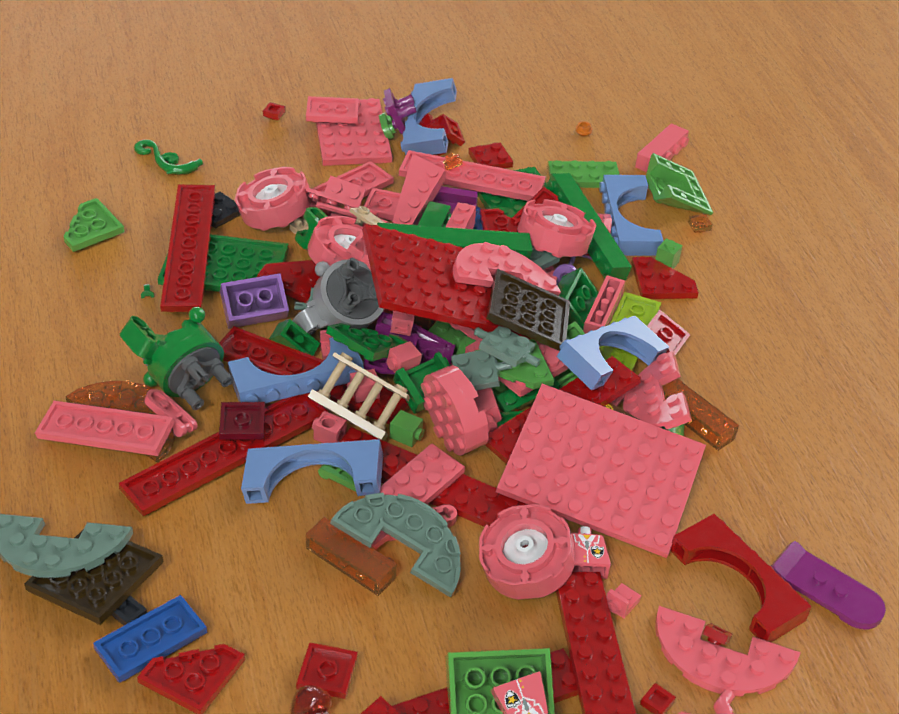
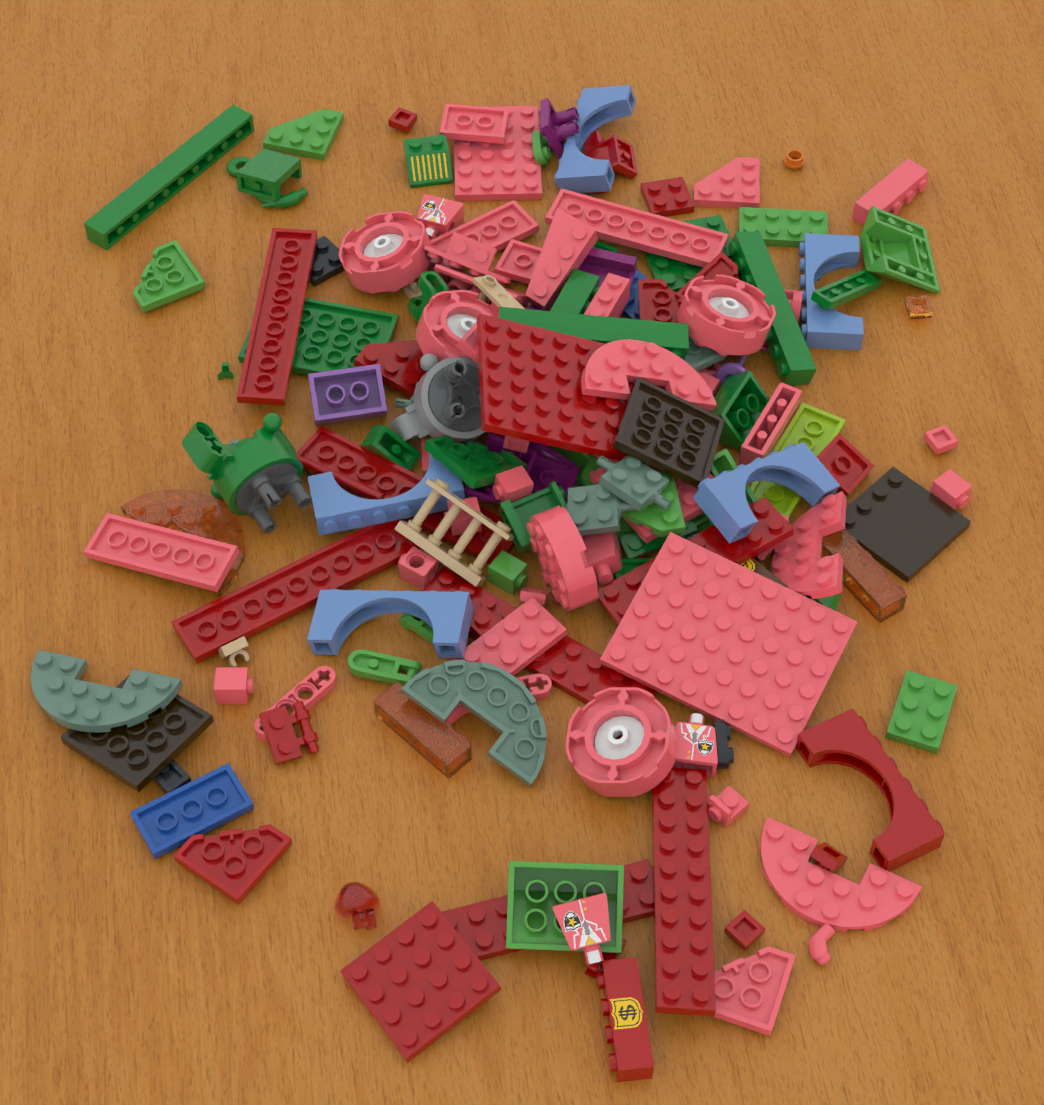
camera: 10 degrees right, 10 degrees up
coral plate [144,389,197,437] -> none
dark red plate [219,402,265,440] -> none
red plate [296,642,358,699] -> none
clear orange plate [443,152,463,170] -> none
red plate [631,256,699,299] -> none
bright green brick [655,238,683,269] -> none
magenta piece [771,541,886,629] -> none
none -> green brick [84,104,254,251]
none -> coral brick [214,667,254,704]
none -> tan tile [218,636,249,667]
none -> green panel [236,148,302,202]
none -> coral beam [254,666,337,742]
none -> red plate [259,701,320,766]
none -> bright green plate [263,109,344,161]
none -> bright green plate [348,649,422,687]
none -> green slope [403,135,453,188]
none -> coral torso [417,194,464,240]
none -> coral plate [519,587,549,605]
none -> coral plate [693,157,760,208]
none -> black plate [712,720,734,770]
none -> green plate [811,269,882,310]
none -> dark brown plate [837,467,971,583]
none -> bright green plate [885,670,958,754]
none -> coral plate [923,425,958,455]
none -> coral brick [930,469,972,510]

